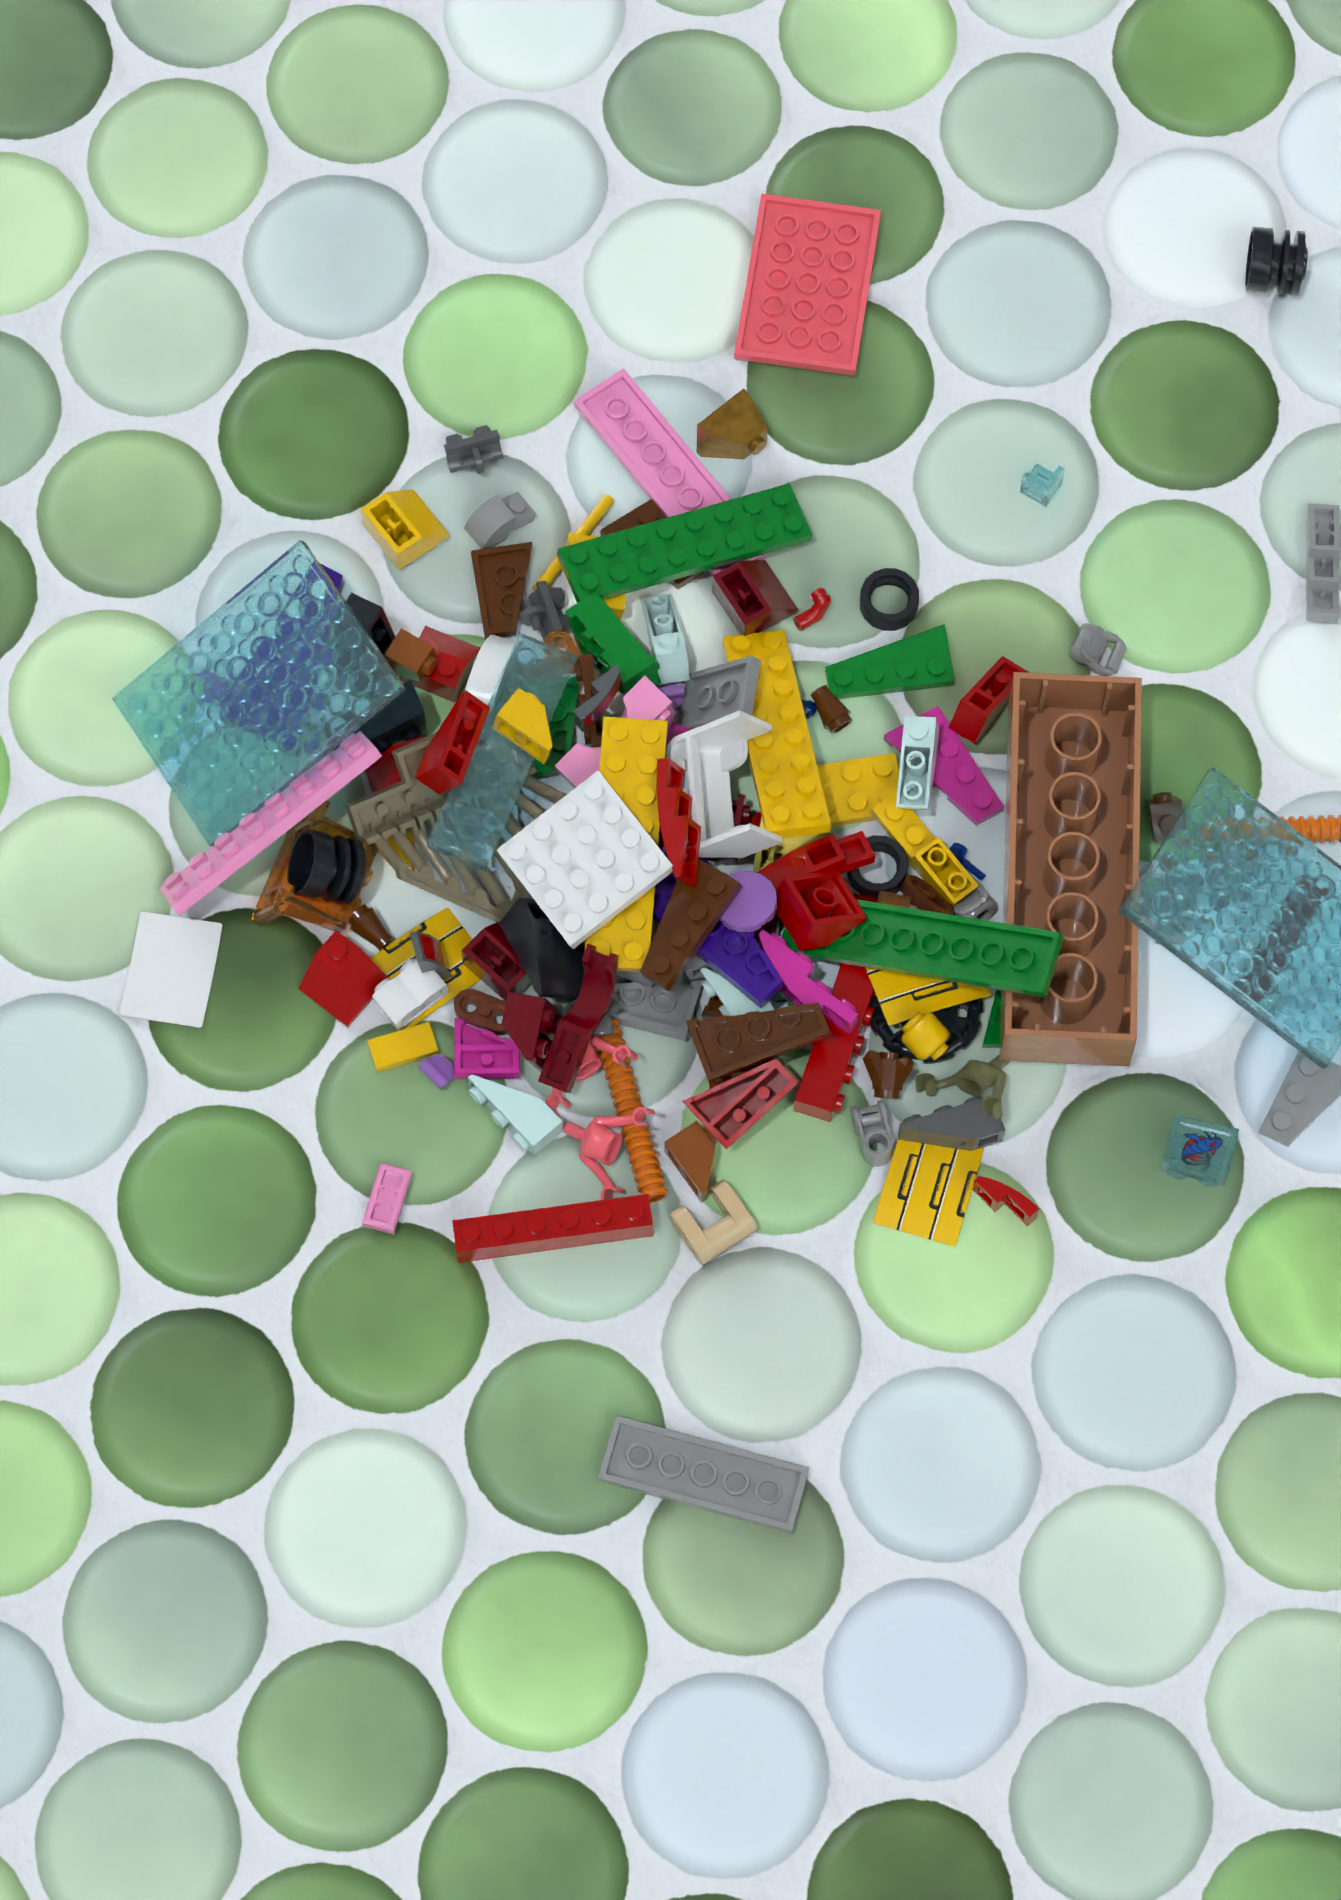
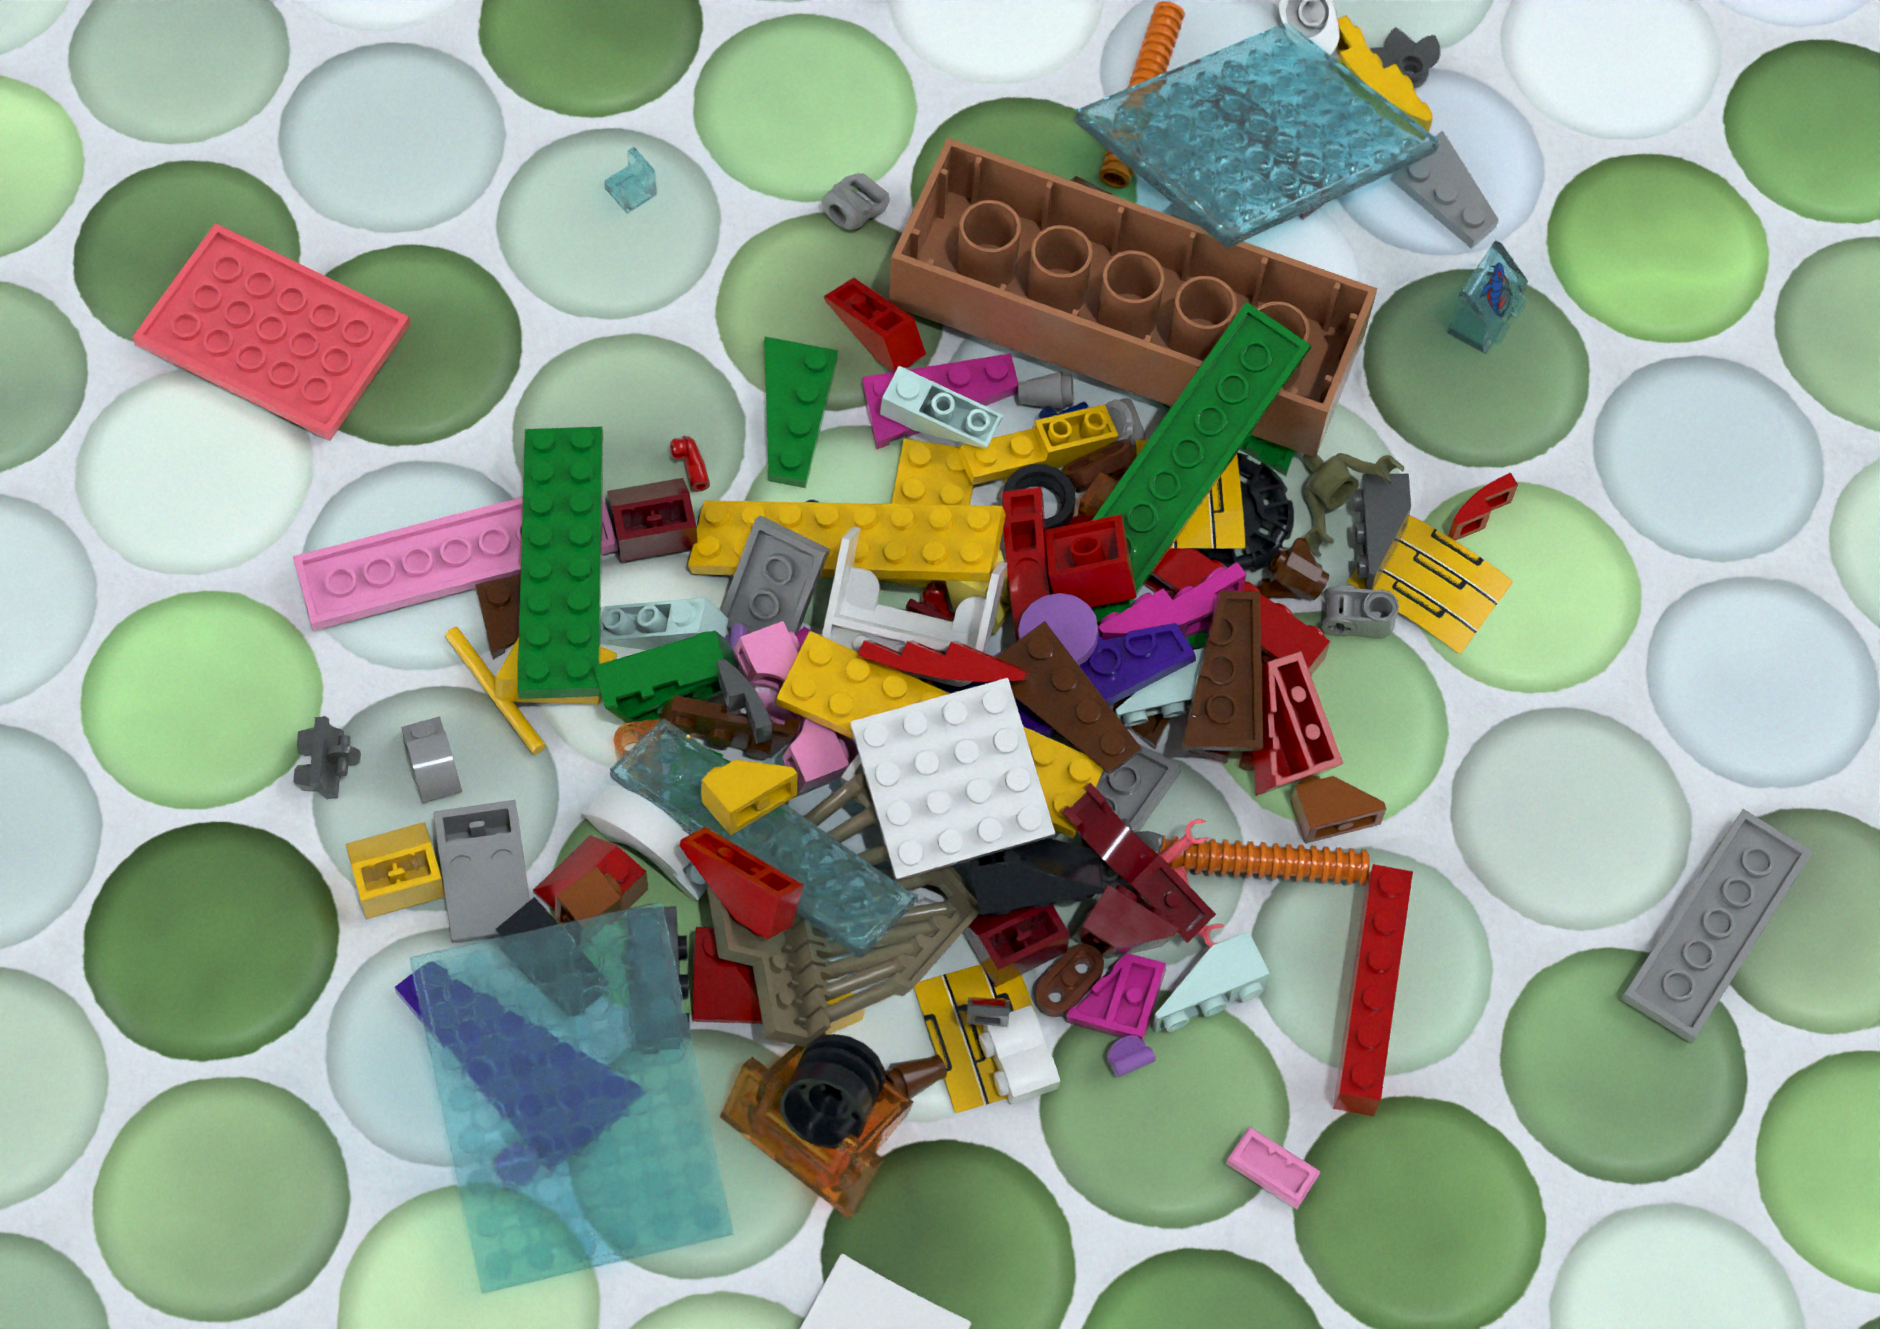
camera: 75 degrees left, 5 degrees down
bright pink plate [159,731,382,916] -> none
red slope [298,930,388,1028] -> none
yellow tile [367,1022,439,1073] -> none
reddish brown wing [471,542,532,640] -> none
dark grey hips [519,581,572,646] -> none
coral piece [564,1107,655,1200] -> none
tan connector [668,1179,757,1265] -> none
pearl gold slope [696,388,768,460] -> none
reddish brown cone [810,685,853,734] -> none
black tyre [860,568,919,631] -> none
yellow head [901,1012,950,1060] -> none
none -> light grey slope [434,800,530,943]
none -> light grey cone [1018,371,1074,409]

